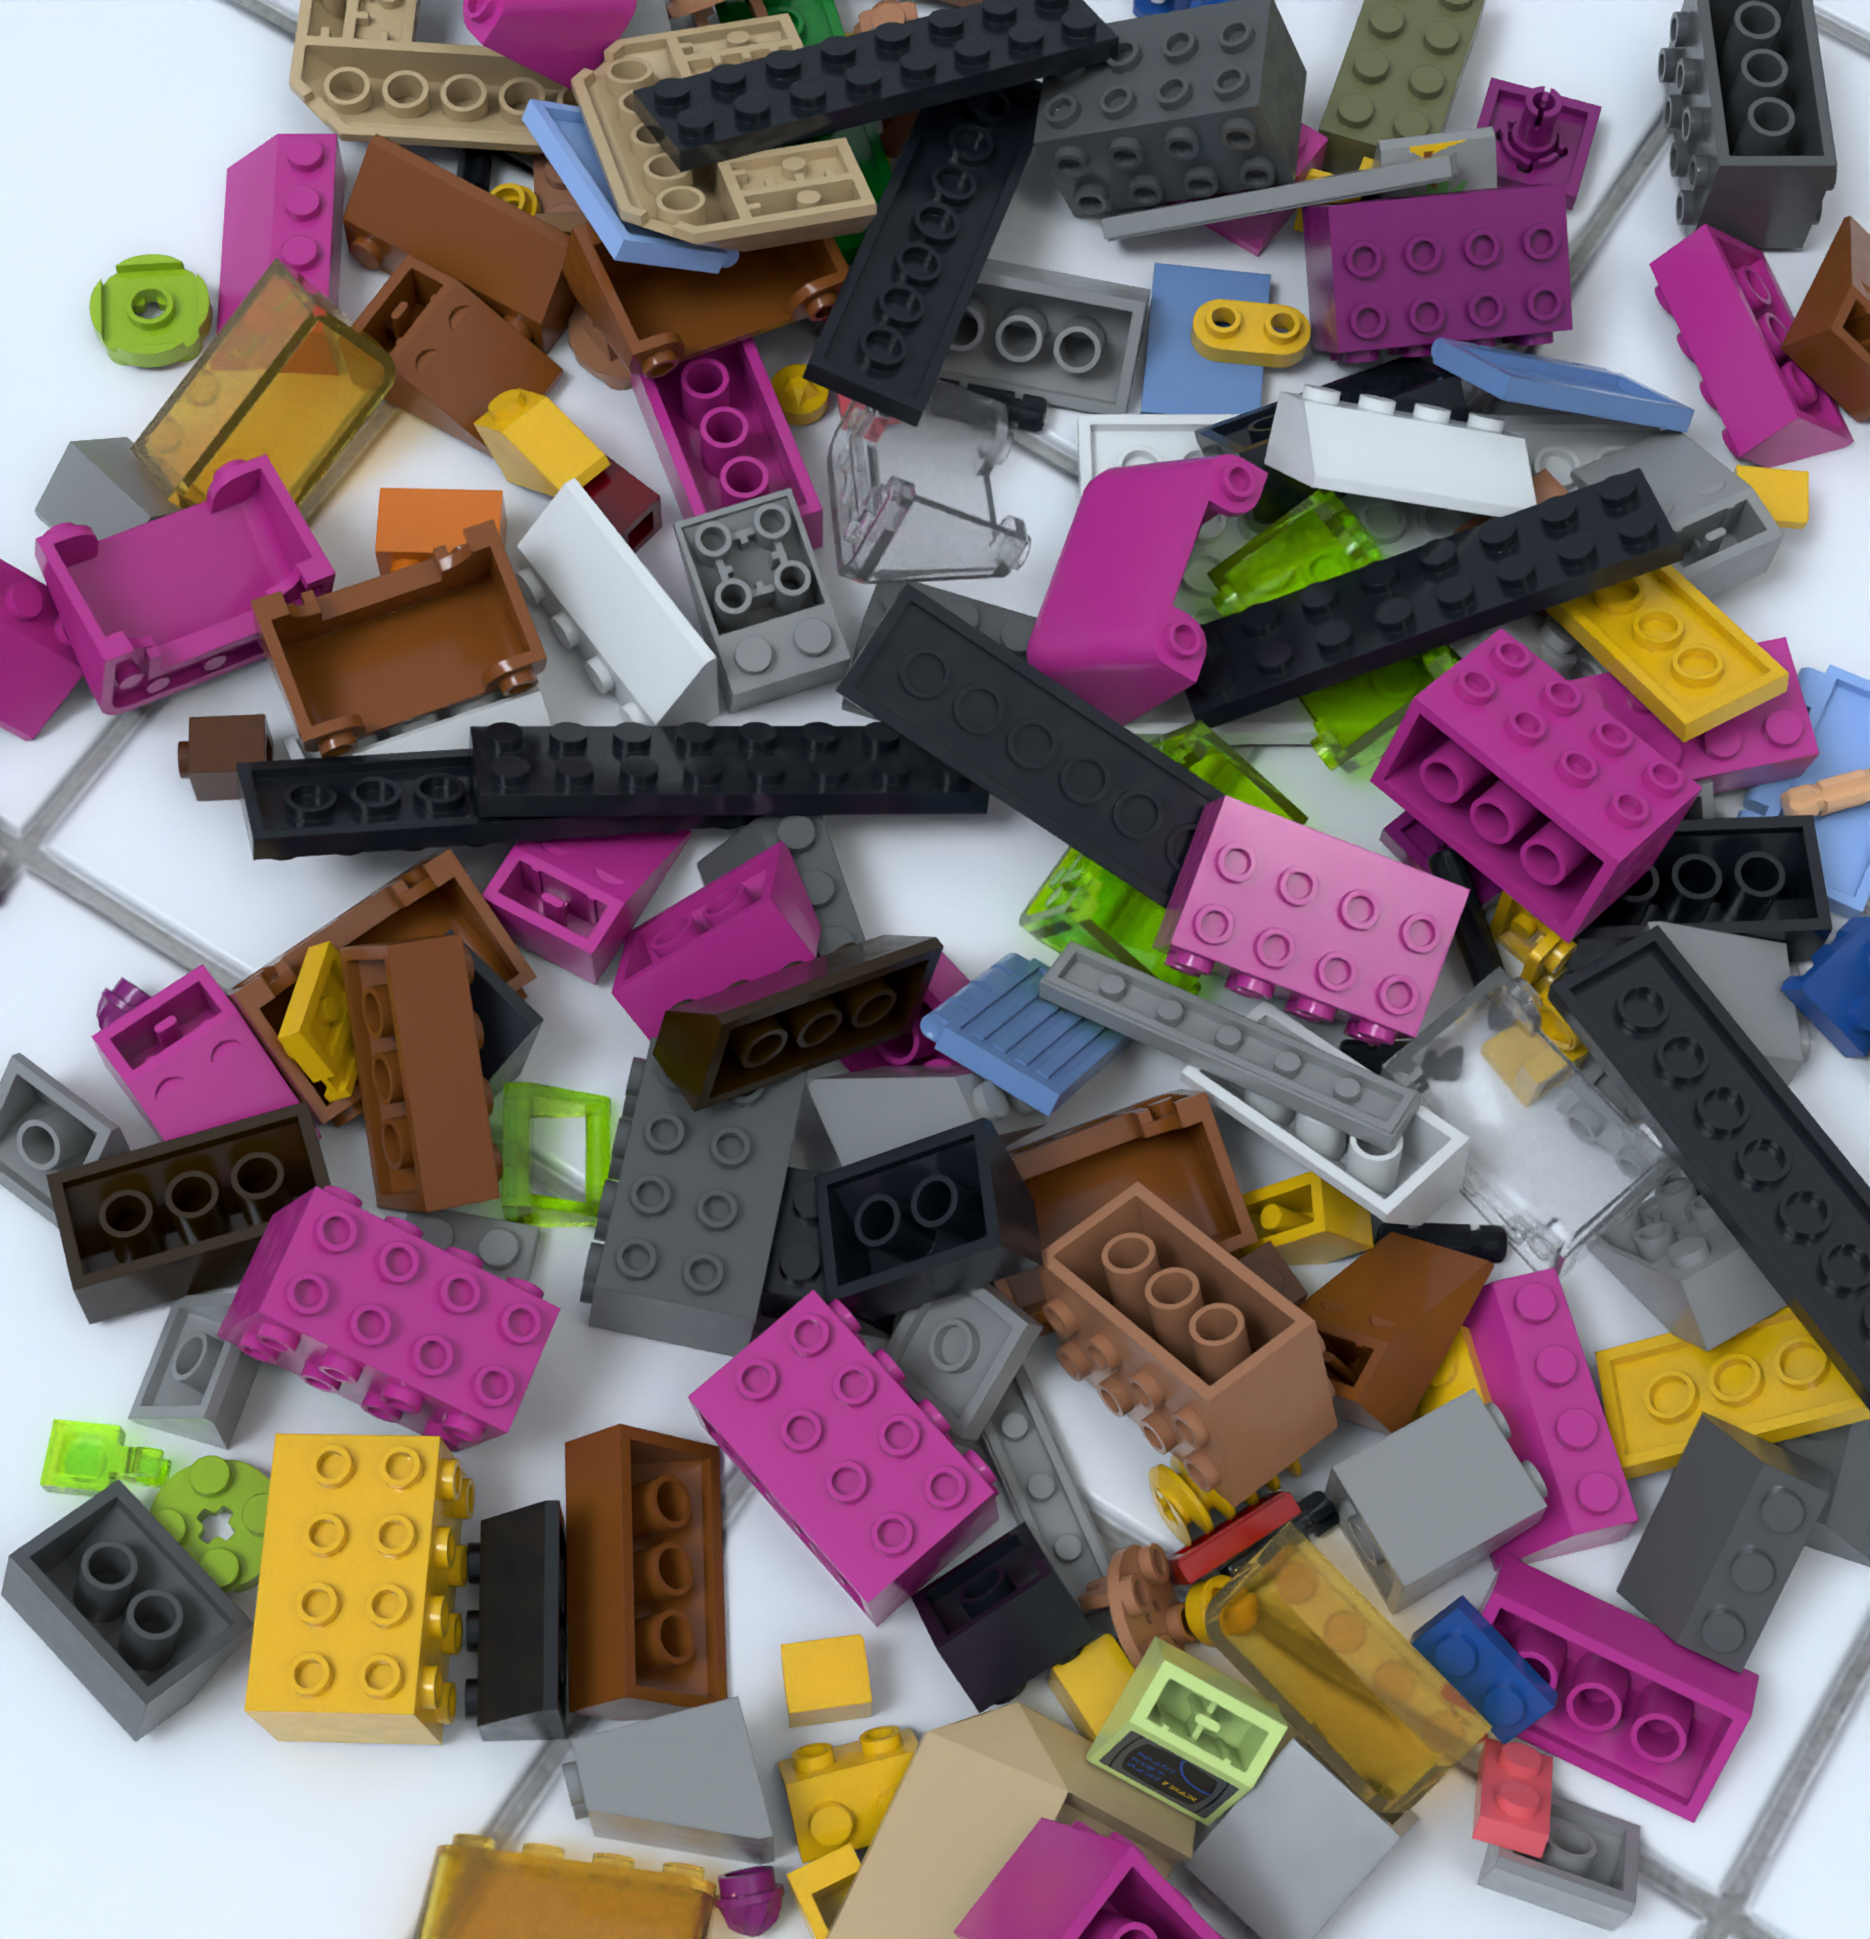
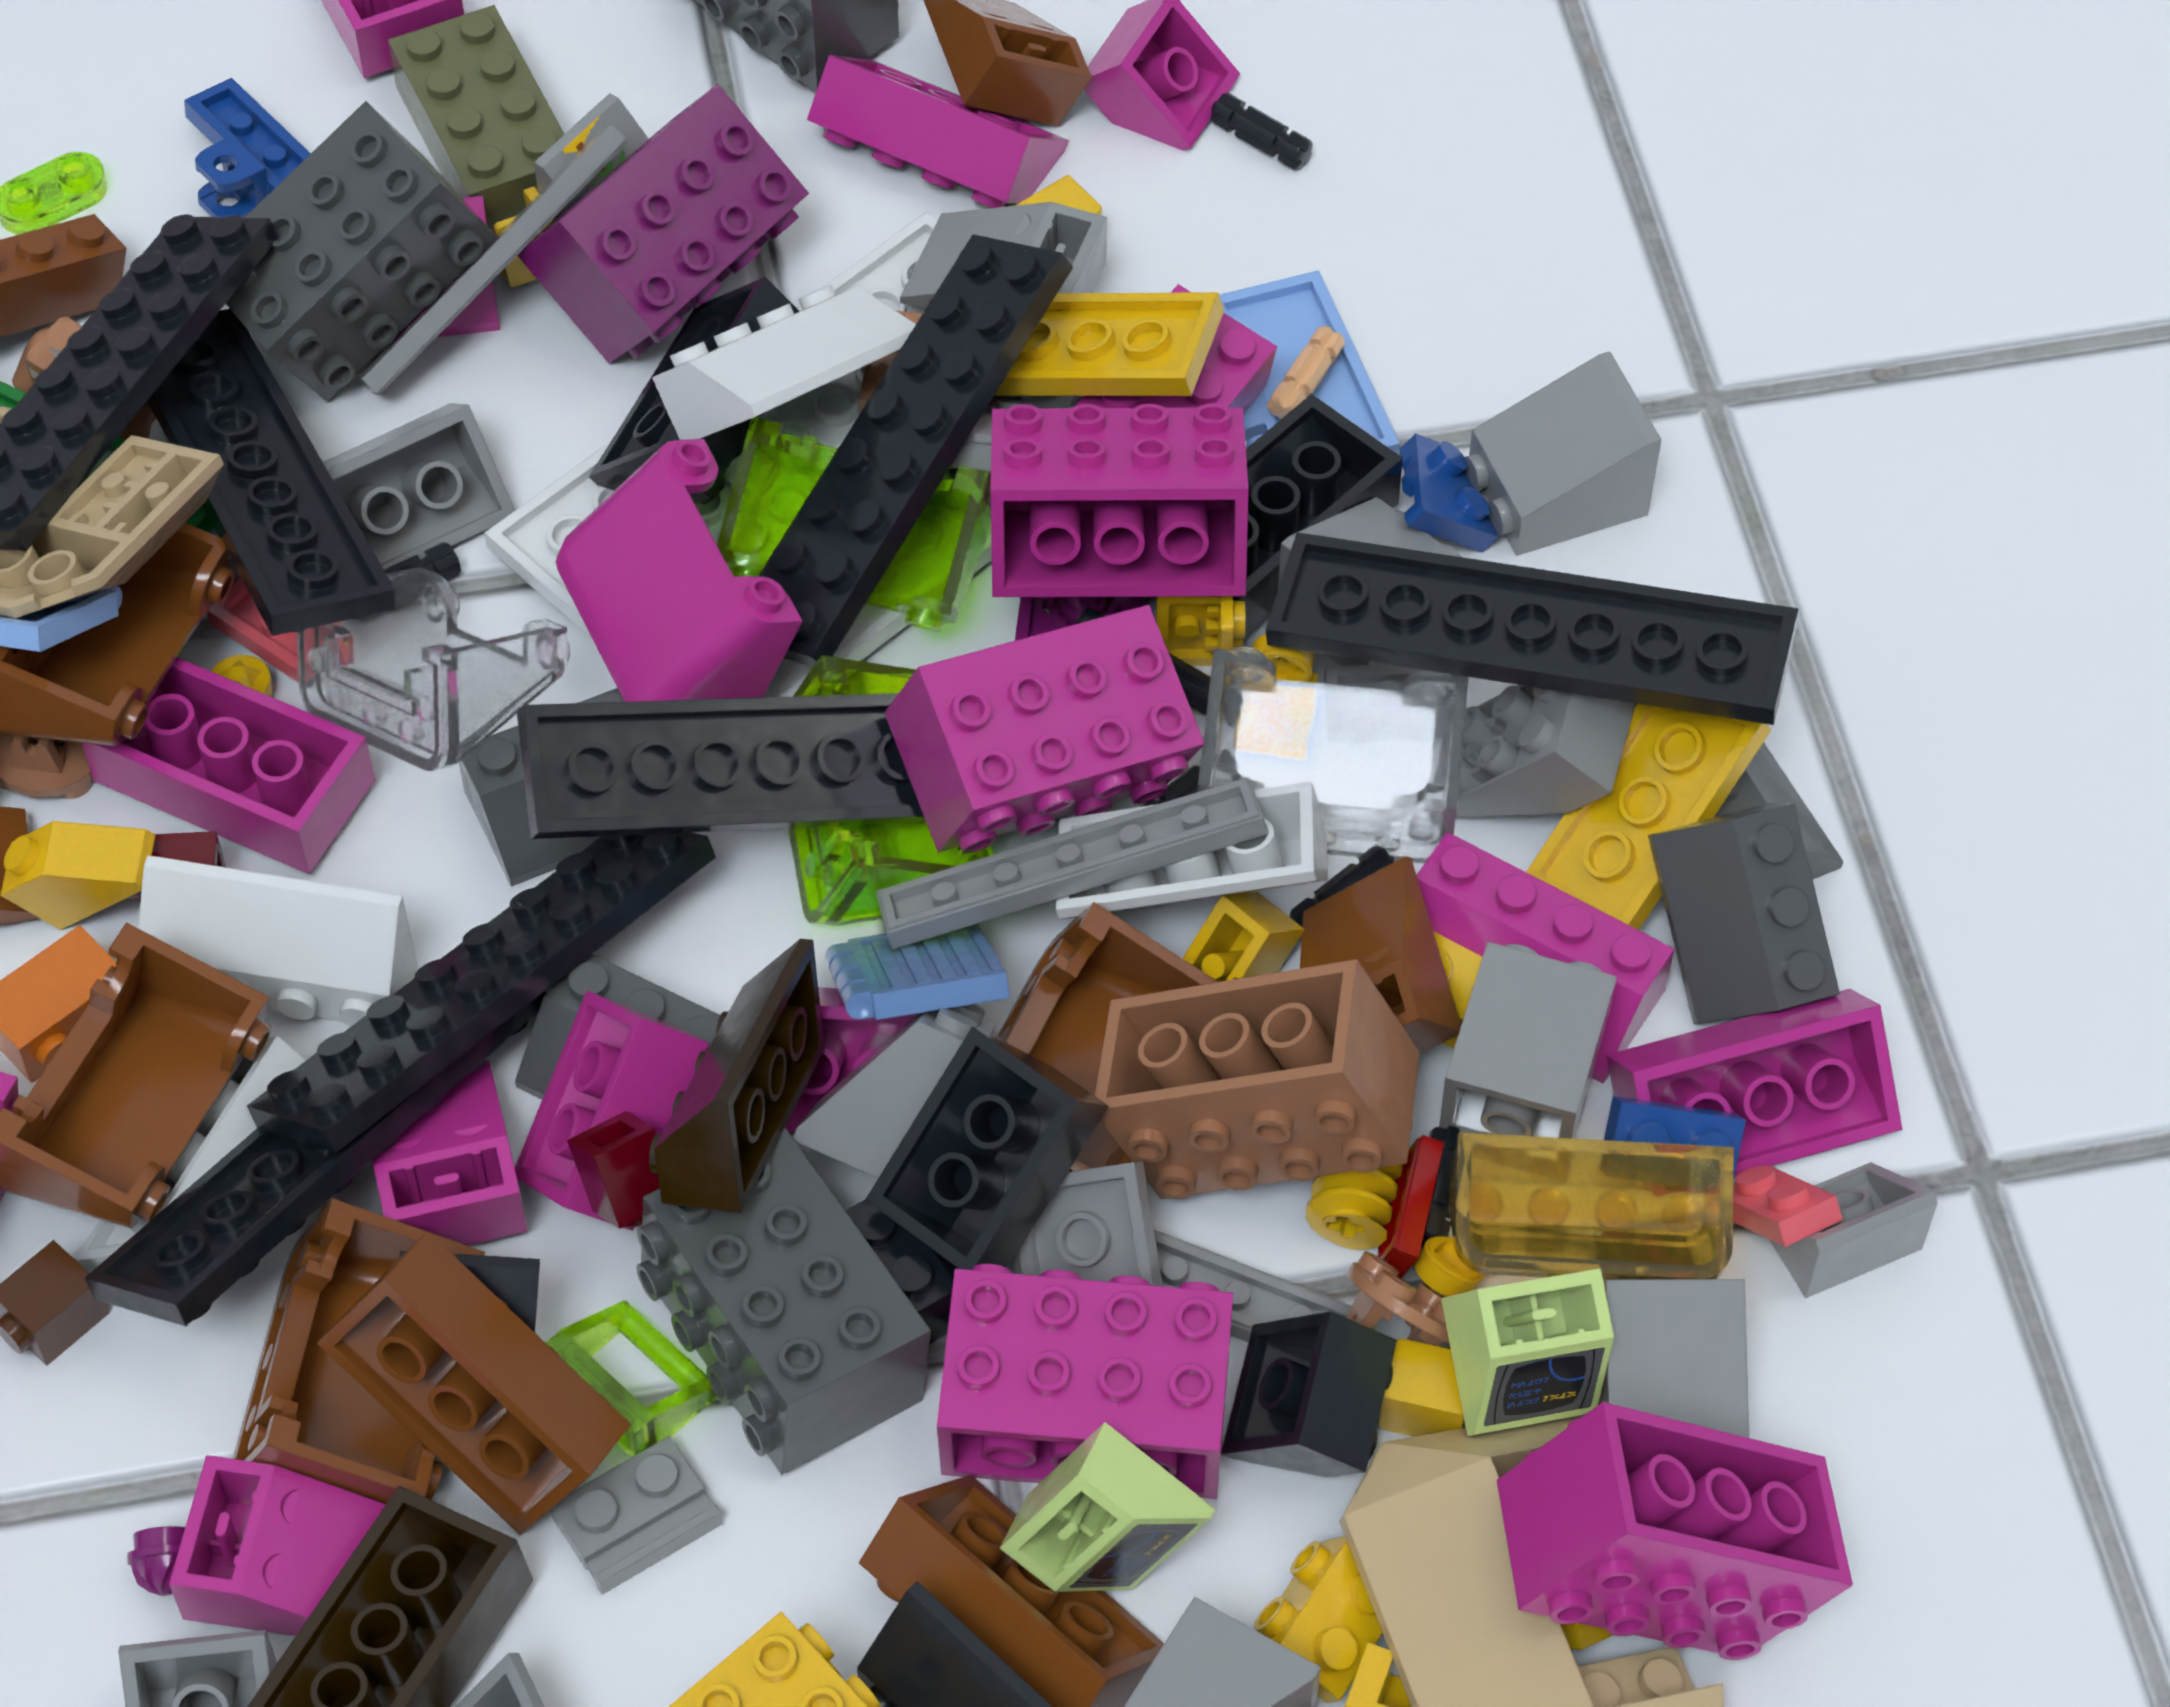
camera: 40 degrees left, 10 degrees down
dark pink brick [216,1186,561,1452] -> none
yellow plate [277,941,358,1102] -> none
light grey slope [673,488,851,714] -> none
yellow panel [780,1634,872,1728] -> none
medium blue tile [1140,263,1271,414] -> none
yellow plate [1191,299,1311,368] -> none
medium blue hinge [1431,337,1695,433] -> none
magenta plate [1476,77,1602,210] -> none
none -> dark red brick [567,1111,660,1229]
none -> yellowish green slope [1000,1422,1215,1592]

